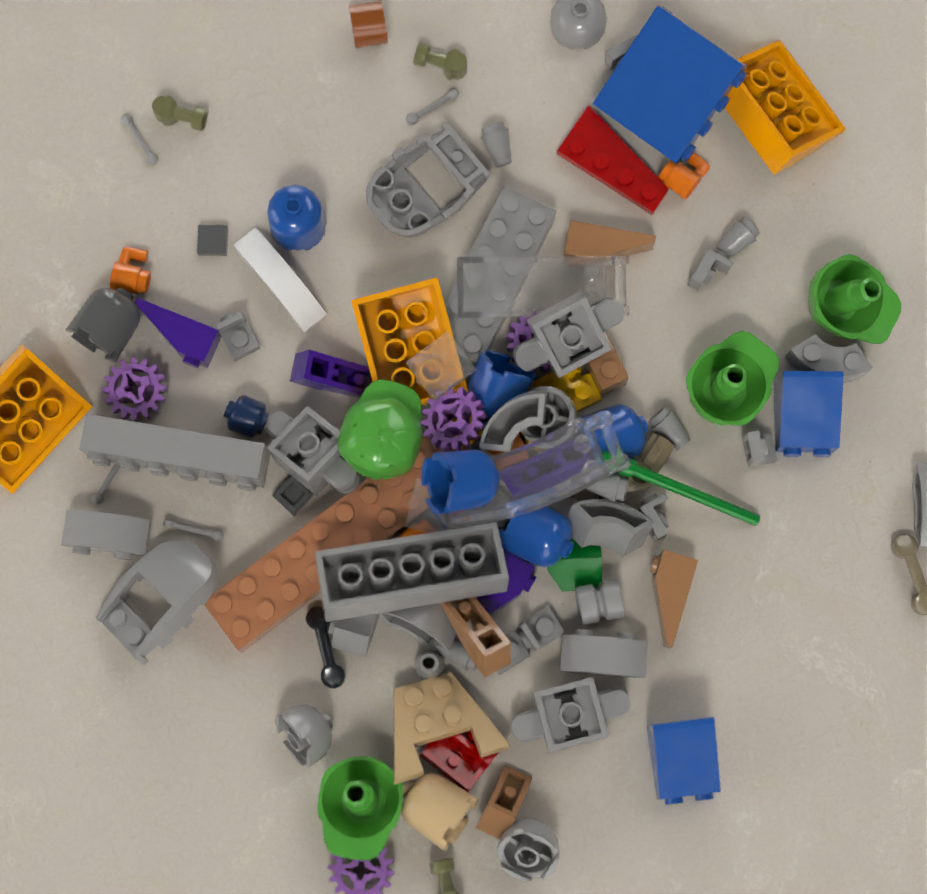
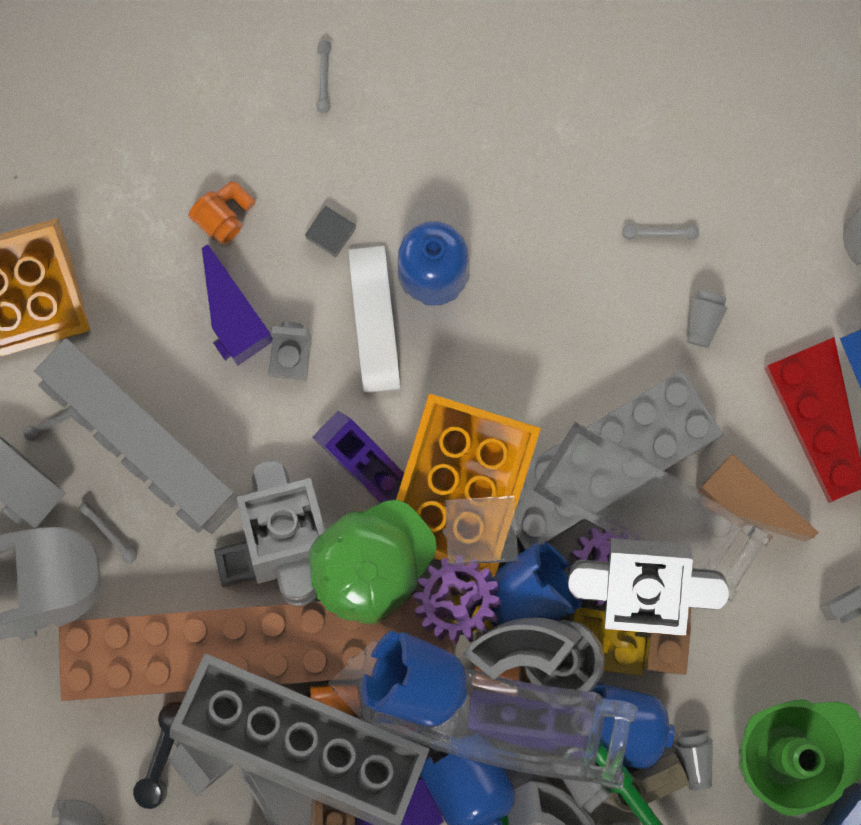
camera: 35 degrees right, 0 degrees up
dark grey cylinder [65,288,140,362] -> none
medium lavender gear [102,357,168,422] -> none
olive leg [152,95,208,131] -> none
dark blue head [223,395,270,438] -> none
dark orange piece [349,0,388,48] -> none
light grey slope [366,122,490,237] -> none
olive leg [413,42,467,80] -> none

